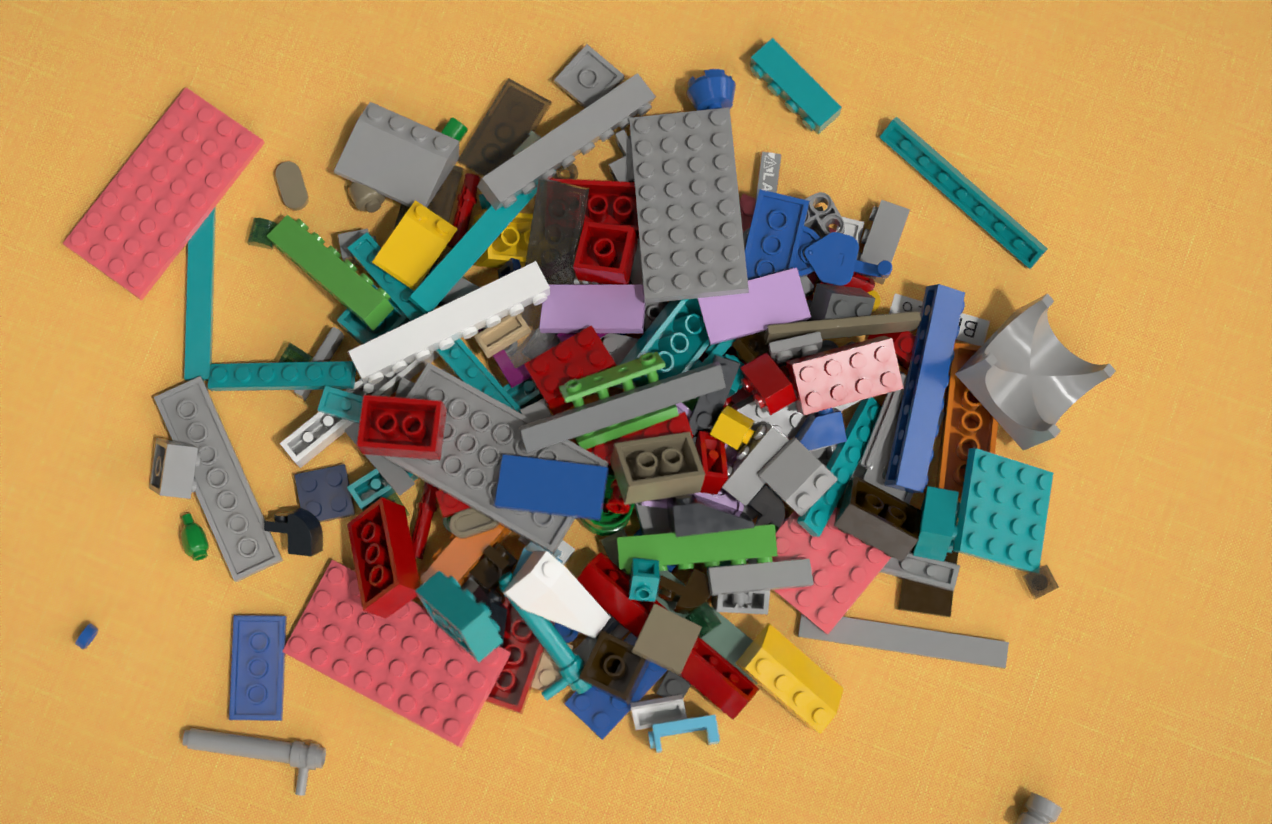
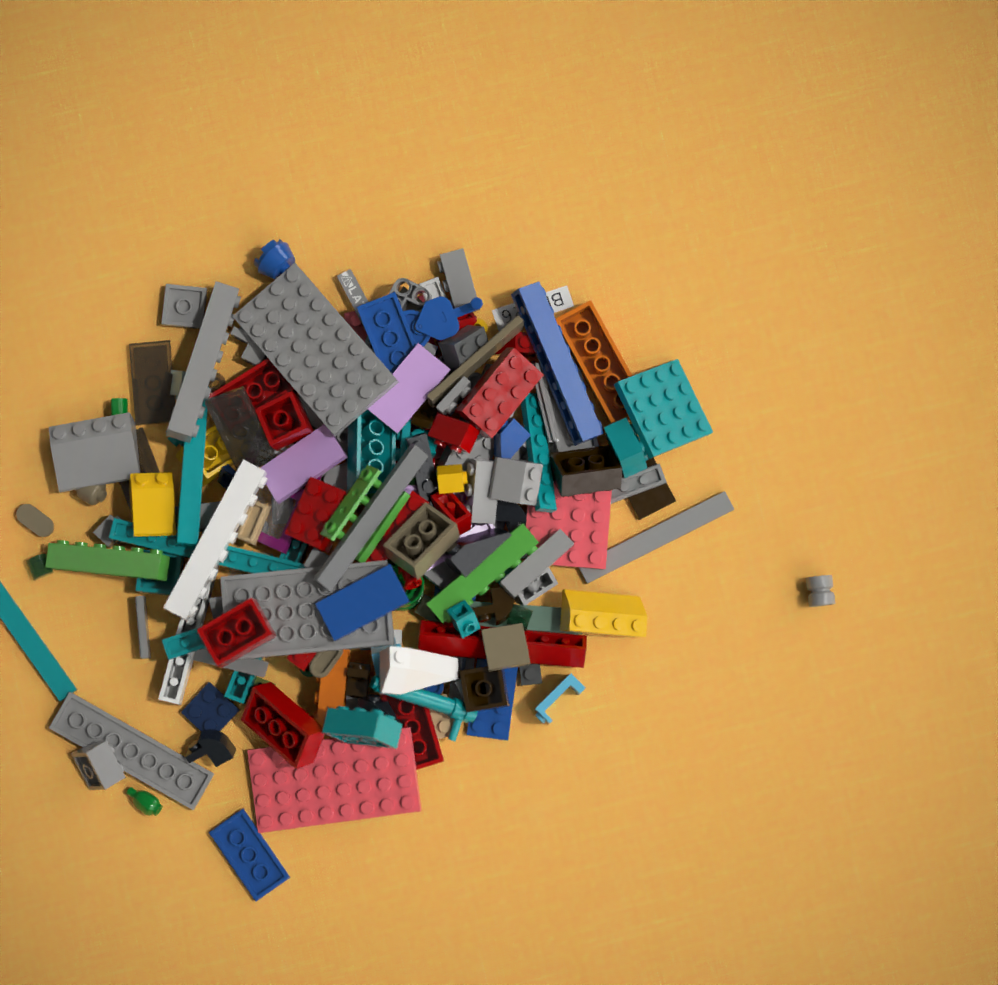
camera: 40 degrees left, 5 degrees up
blue tile [75,623,99,649] -> none
light grey cylinder [183,728,326,796] -> none
teal plate [207,361,356,391] -> none
clear green brick [278,343,313,363] -> none
red pin [411,481,440,559] -> none
red pin [447,173,481,248] -> none
white tile [631,694,687,730] -> none
teal brick [750,38,842,135] -> none
teal plate [879,117,1048,269] -> none
light grey piece [955,294,1116,451] -> none
clear smoke plate [1023,564,1059,600] -> none

